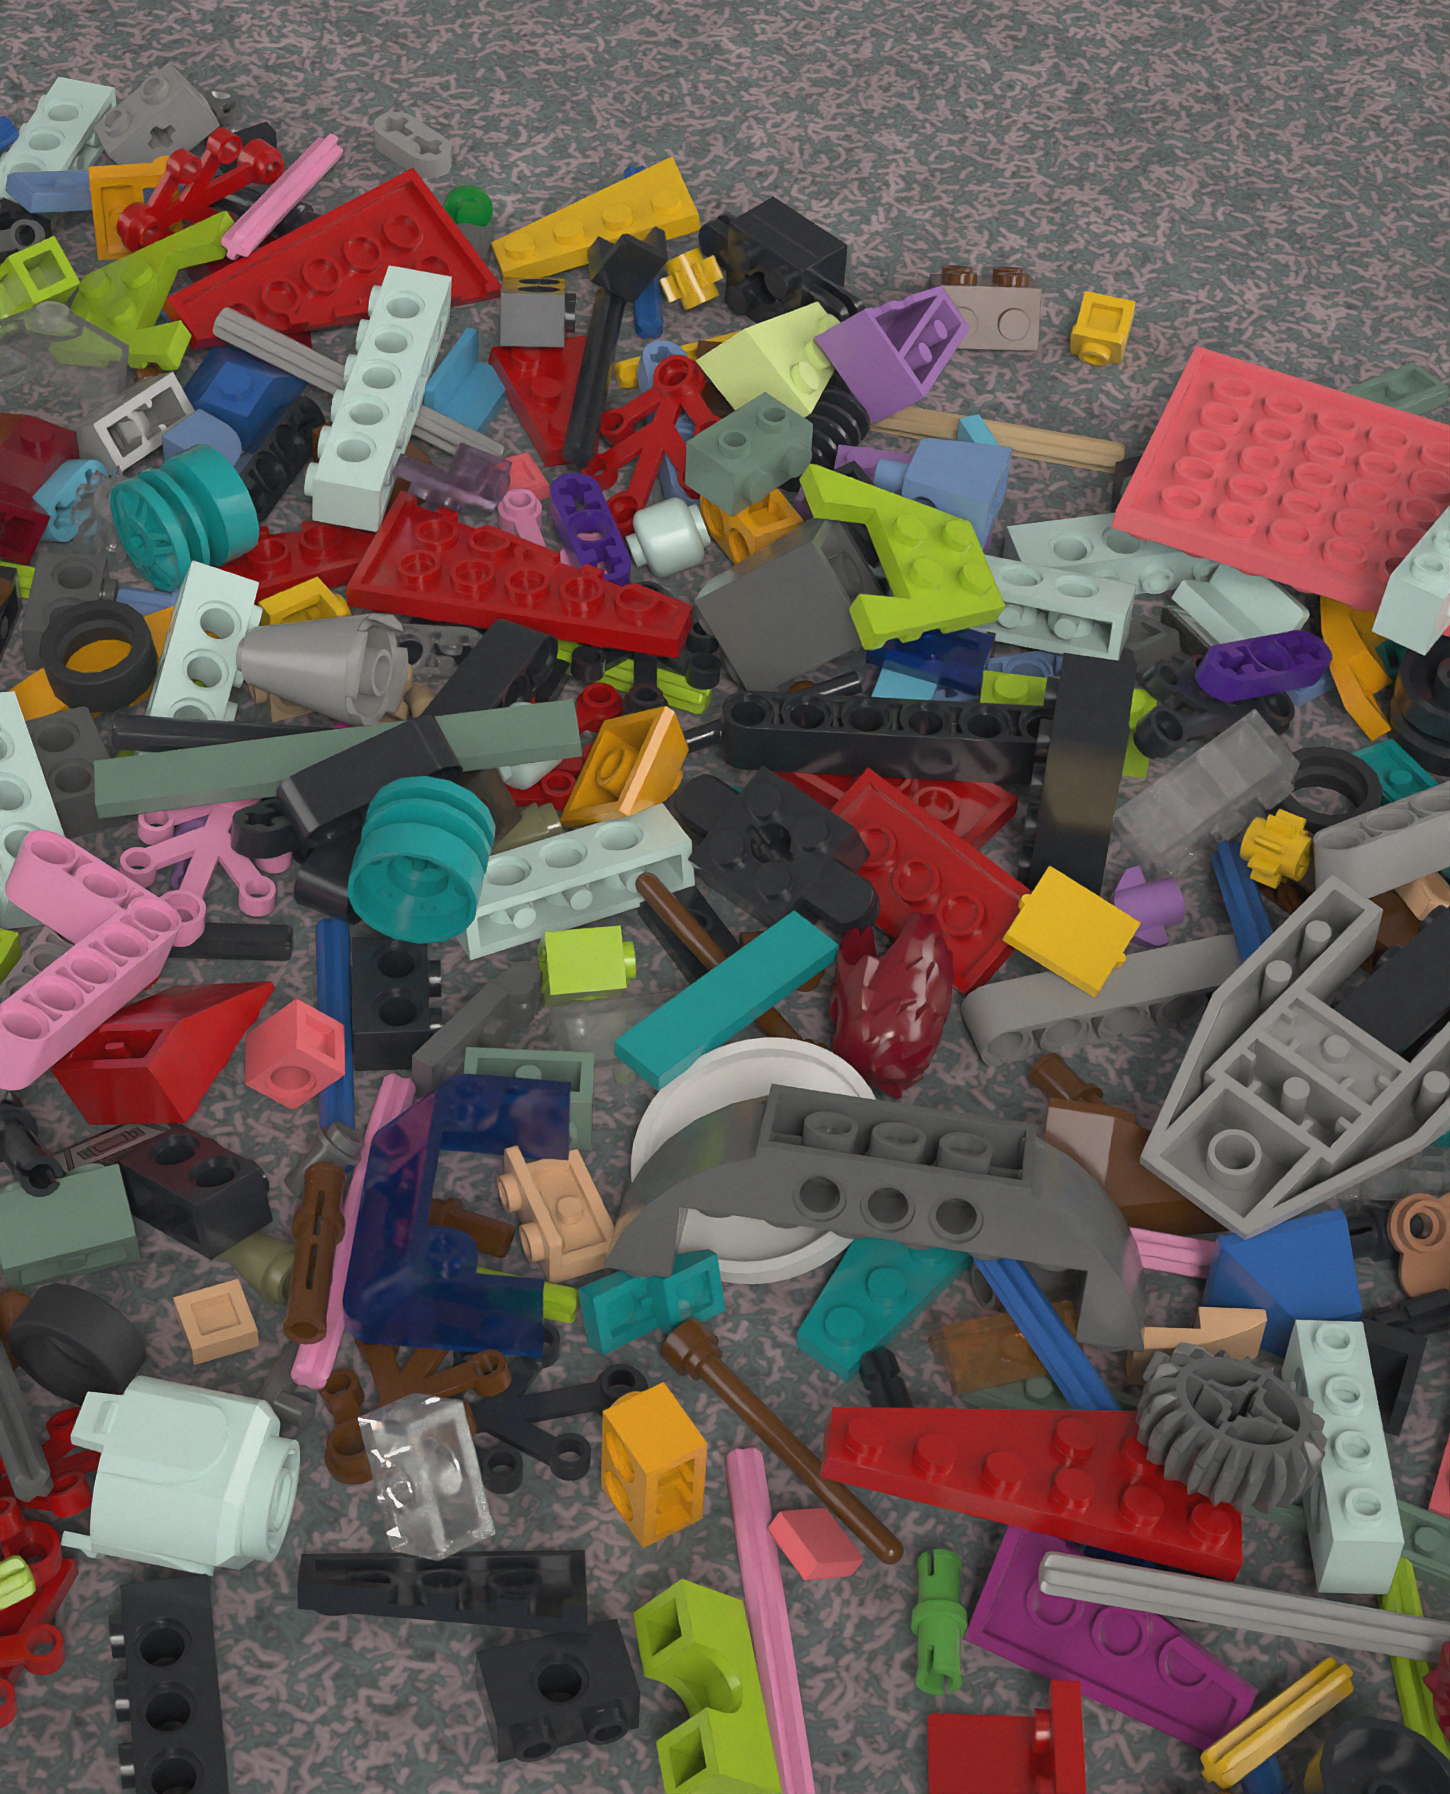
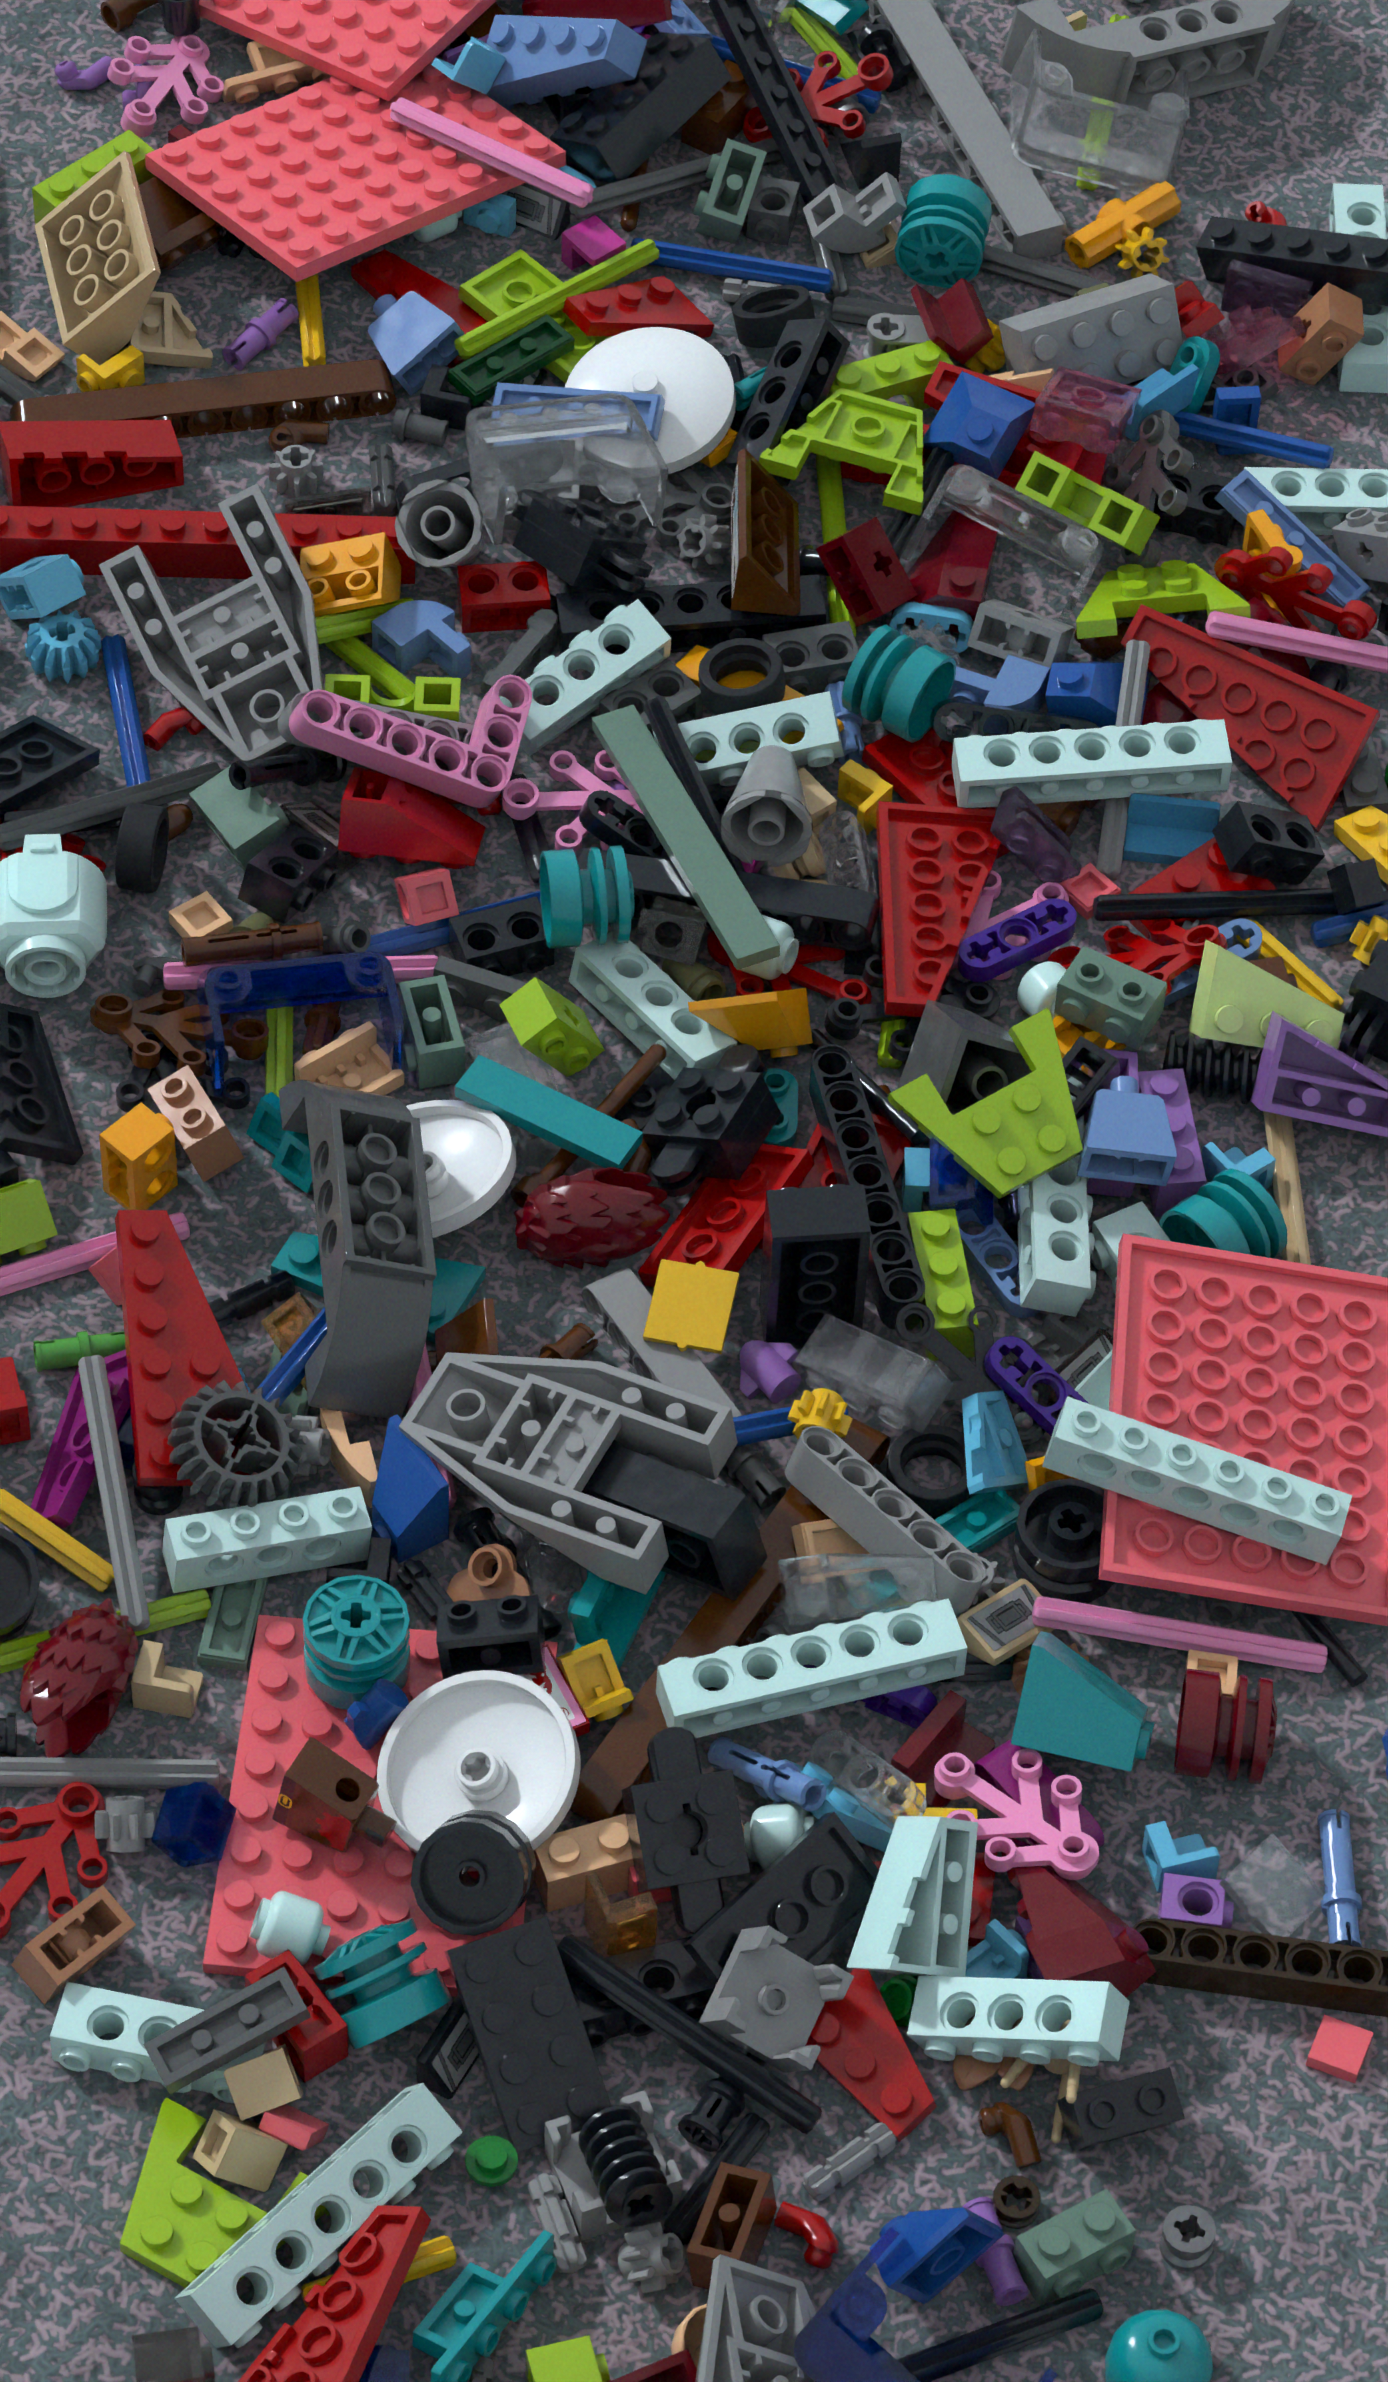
camera: 75 degrees right, 5 degrees up
black beam [276,715,463,849] -> none
clear brick [358,1393,495,1561] -> none
reddish brown piece [660,1318,904,1565] -> none
none -> nougat brick [147,1065,244,1182]
none -> medium azure wing [962,1390,1028,1495]
none -> teal wheel [1159,1169,1287,1258]

